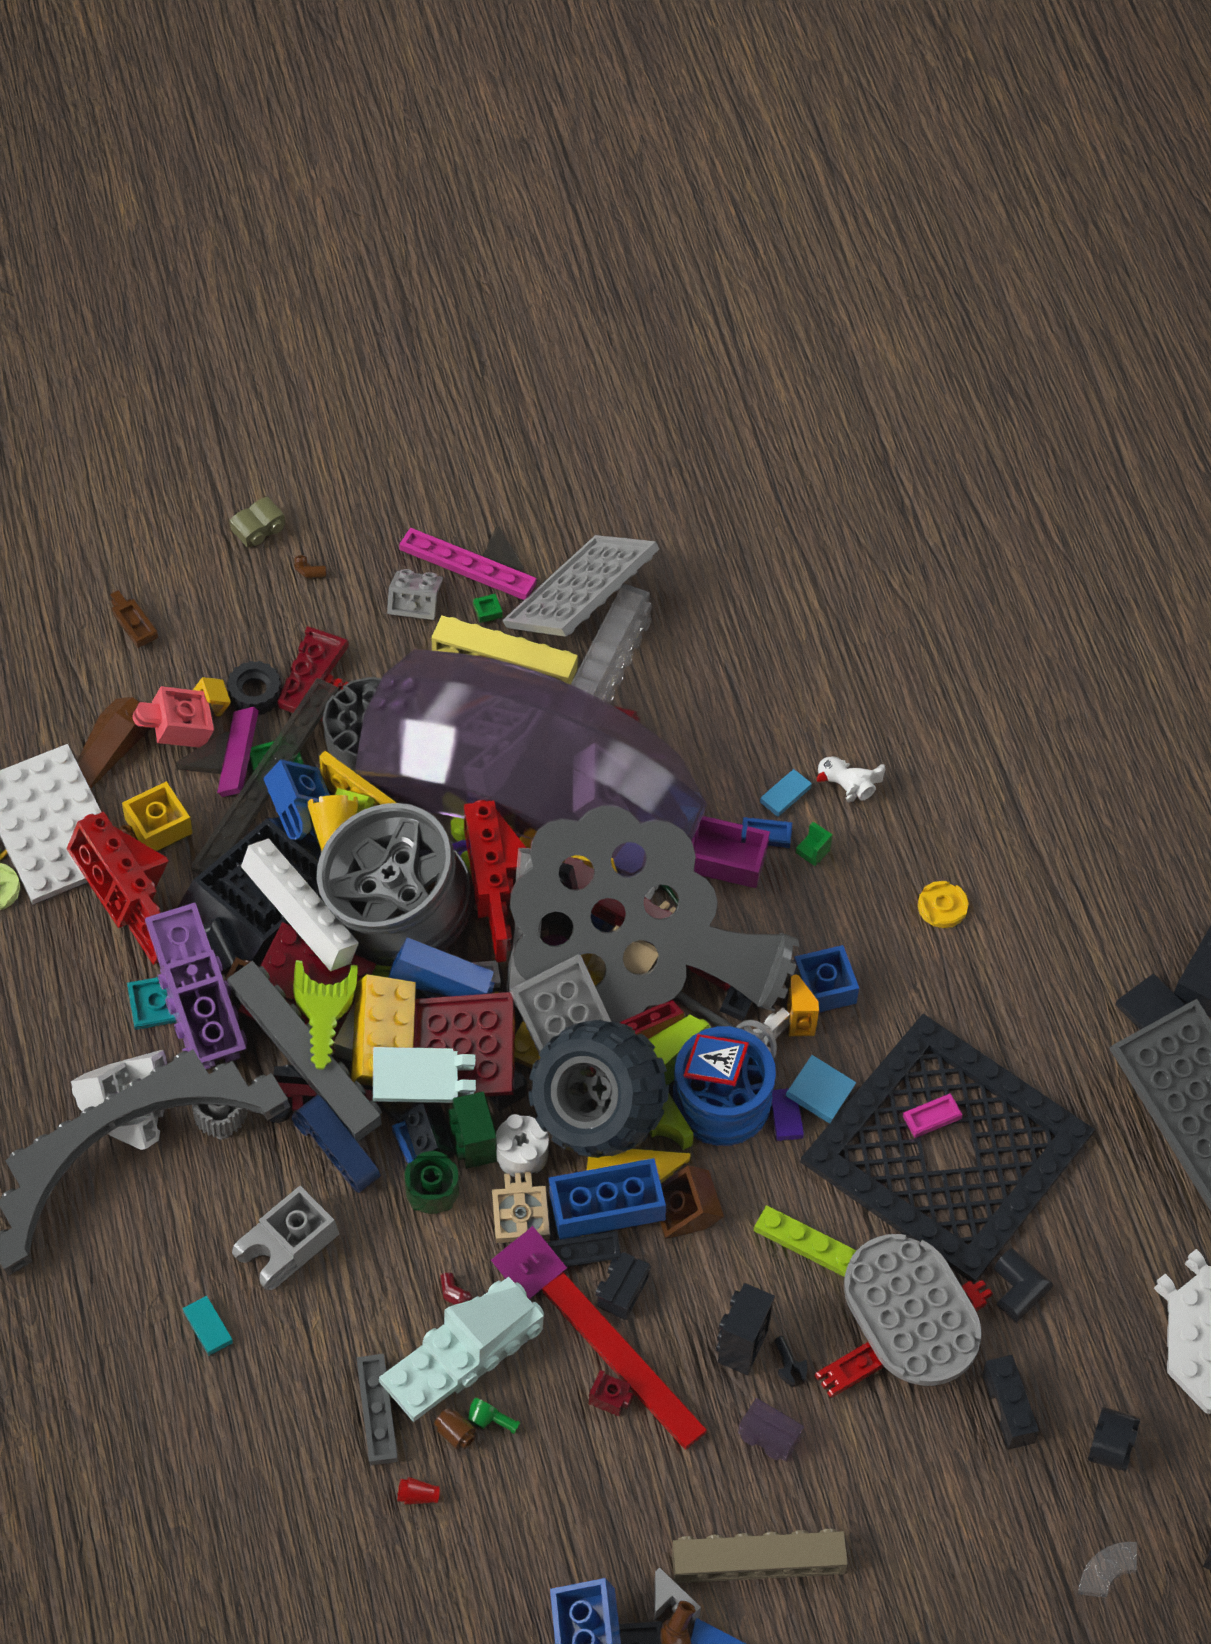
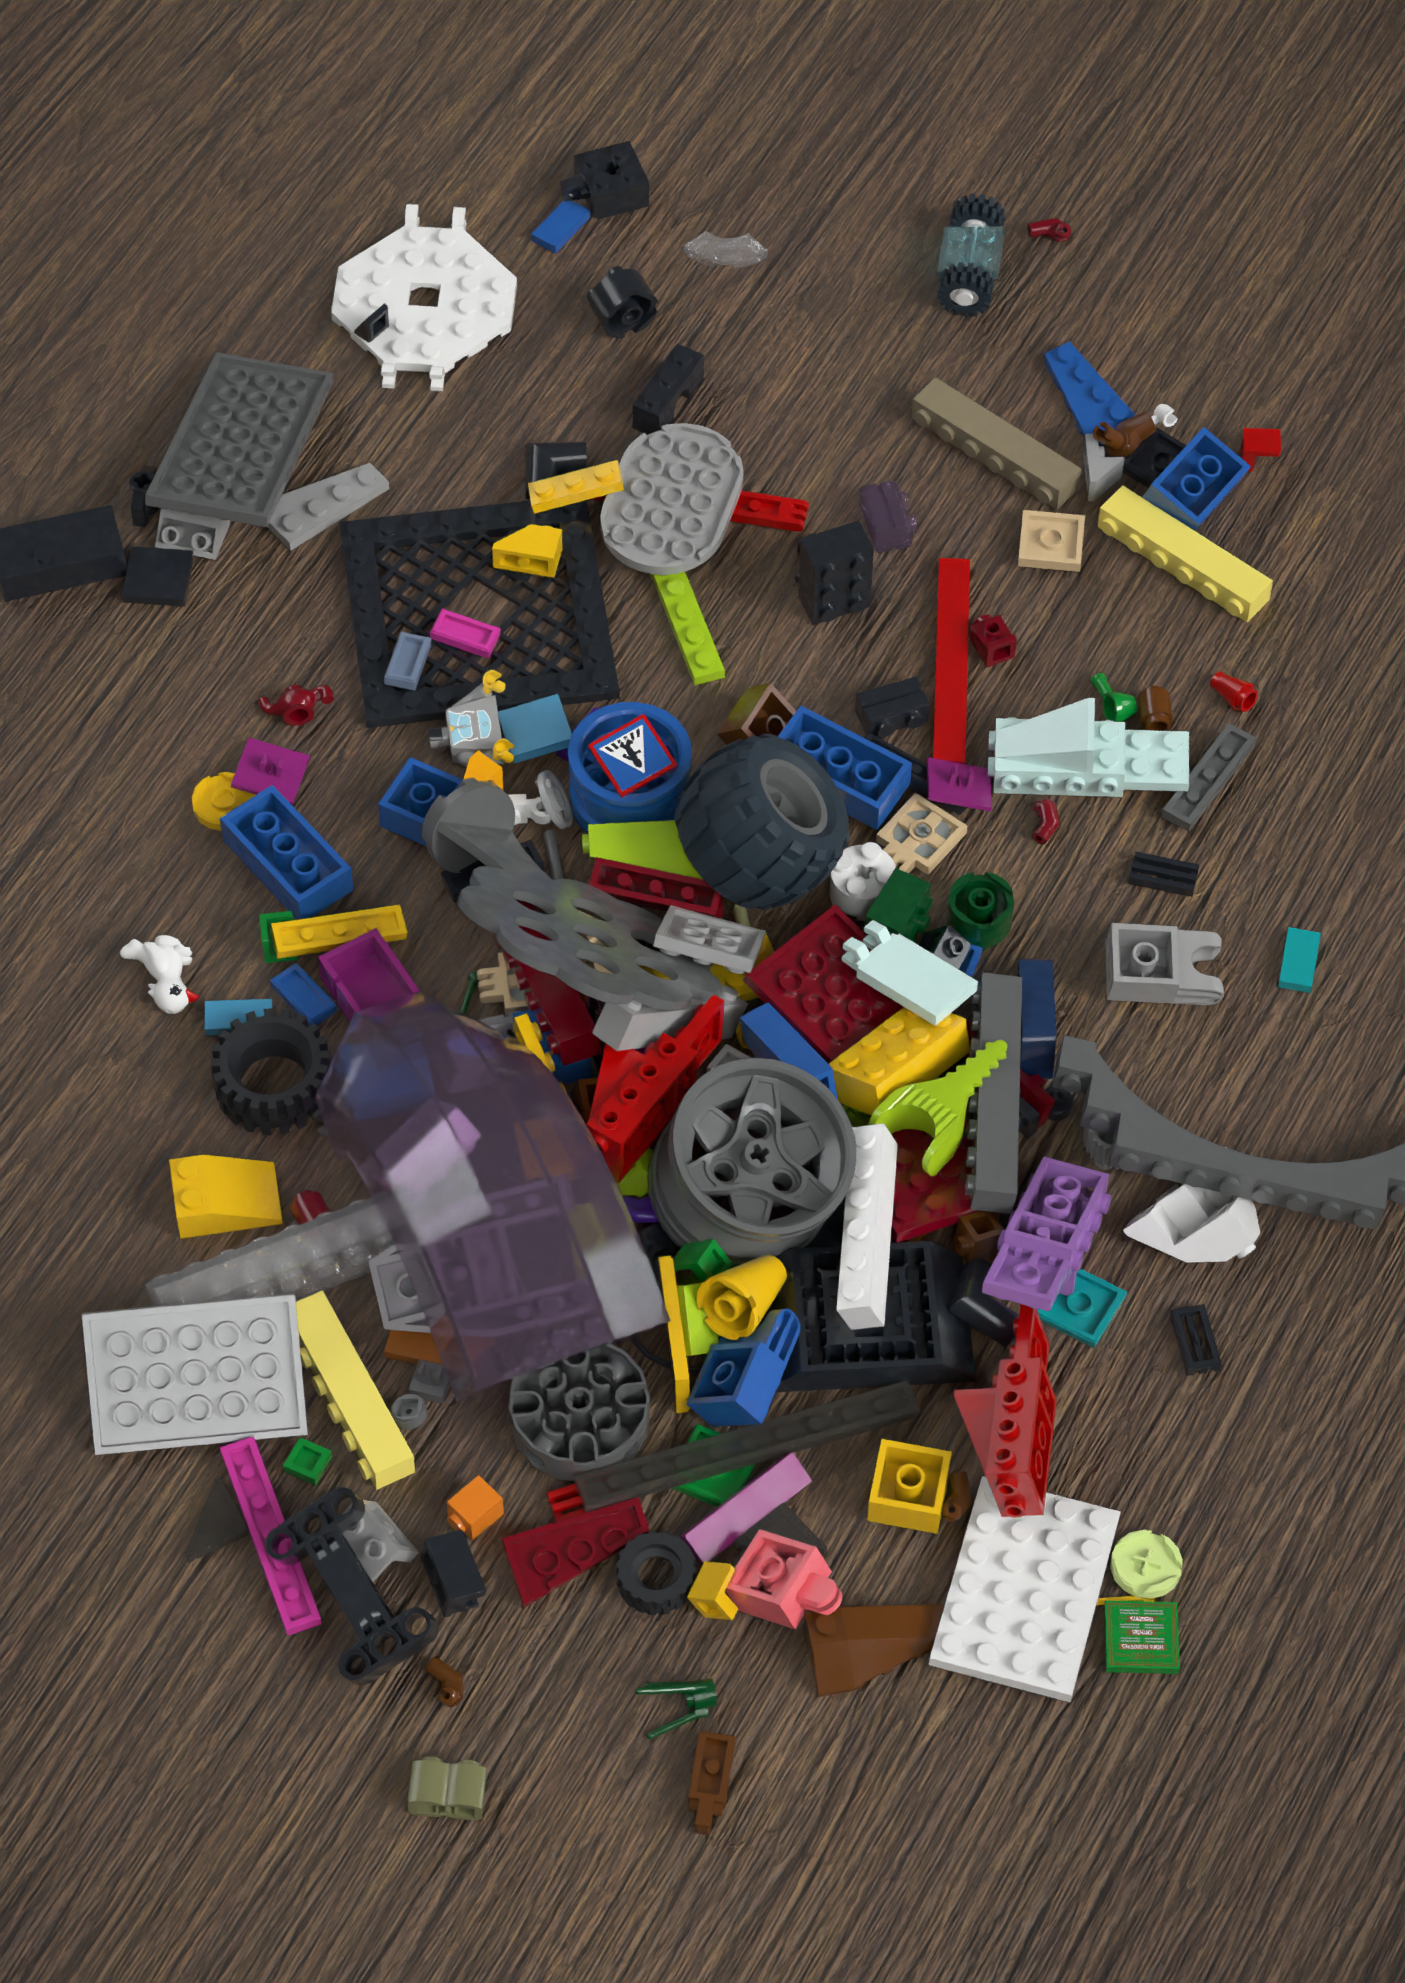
camera: 135 degrees left, 0 degrees up
none -> yellow slope [169,1155,283,1239]
none -> black tyre [211,1008,333,1135]
none -> blue brick [220,785,354,920]
none -> magenta piece [231,738,310,806]
none -> dark red piece [258,685,334,726]
none -> black beam [265,1487,439,1685]
none -> light grey wing [267,463,389,551]
none -> yellow plate [270,905,407,959]
none -> sand blue tile [384,632,431,691]
none -> black hinge [420,1530,487,1618]
none -> torso [429,670,514,767]
none -> orange brick [447,1475,504,1541]
none -> yellow slope [492,524,562,578]
none -> yellow plate [528,460,624,514]
none -> dark green plant [635,1678,717,1739]
none -> tan plate [1018,510,1085,572]
none -> light yellow brick [1098,486,1273,622]
none -> black tile [1128,851,1200,897]
none -> black tile [1170,1304,1222,1376]

